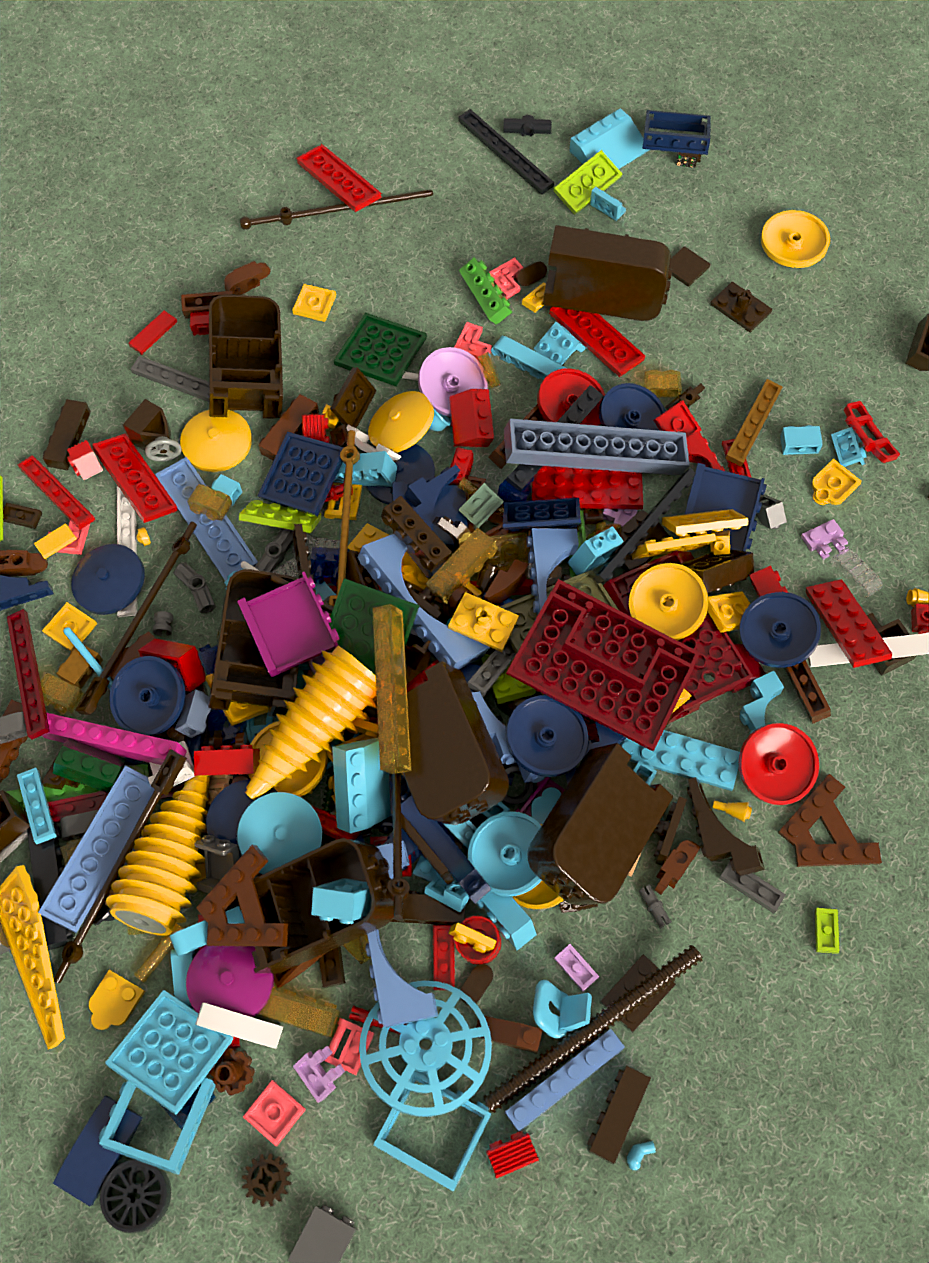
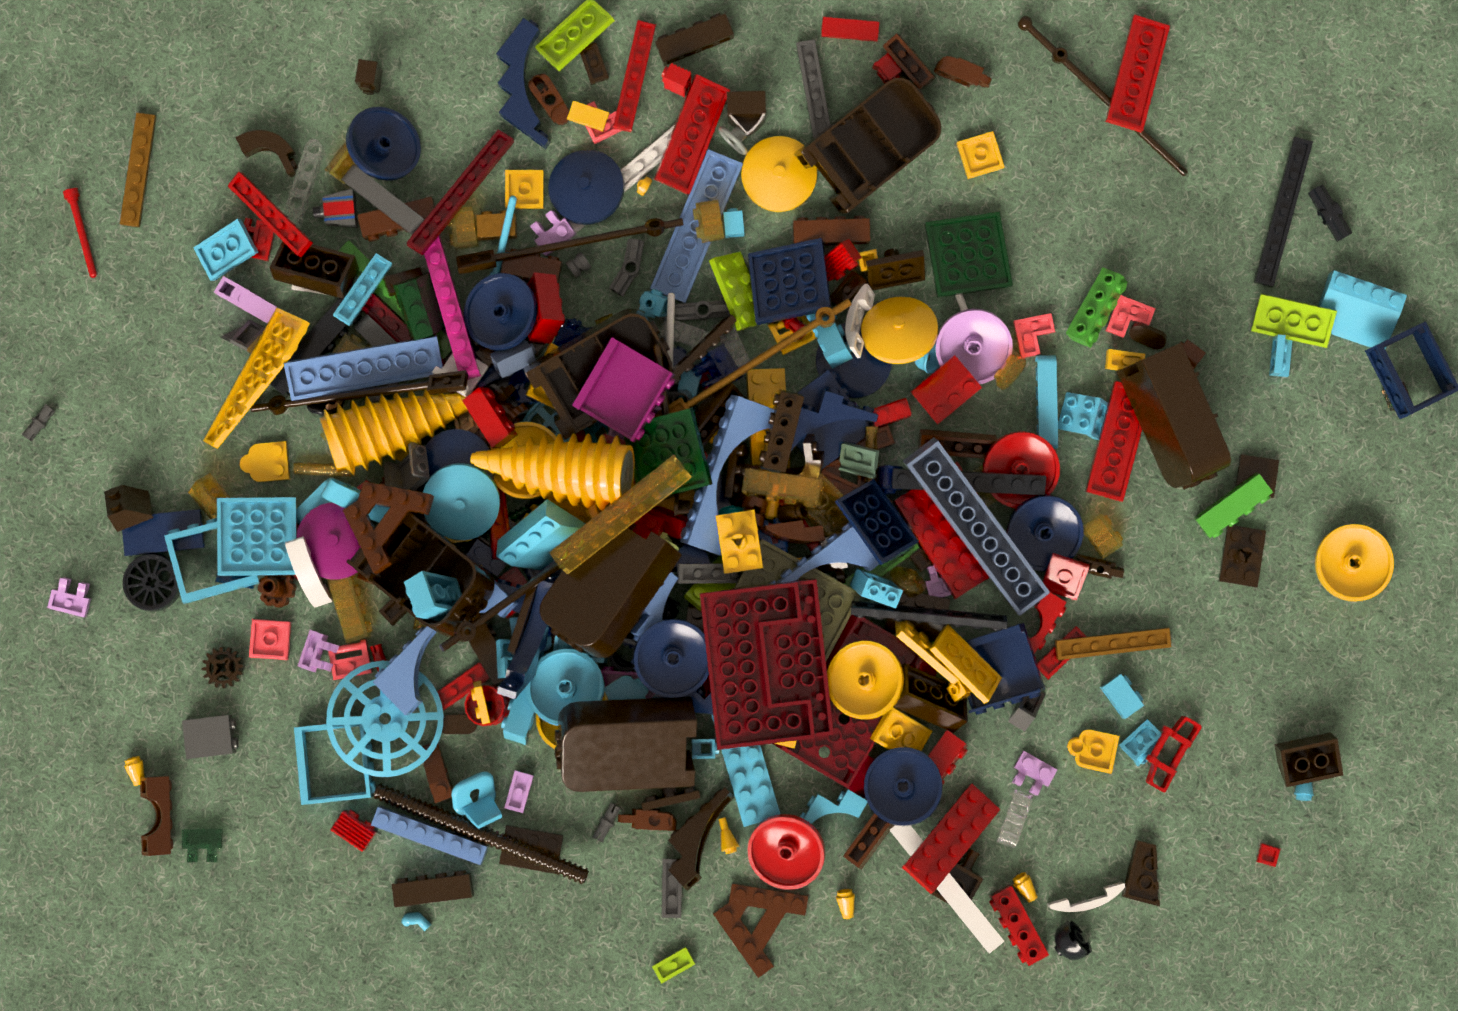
camera: 55 degrees right, 20 degrees up
none -> dark brown slope [104,485,153,532]
none -> clear yellow brick [188,473,231,519]
none -> lavender plate [530,210,577,256]
none -> yellow cone [836,889,855,919]
none -> bright green brick [1194,472,1273,538]

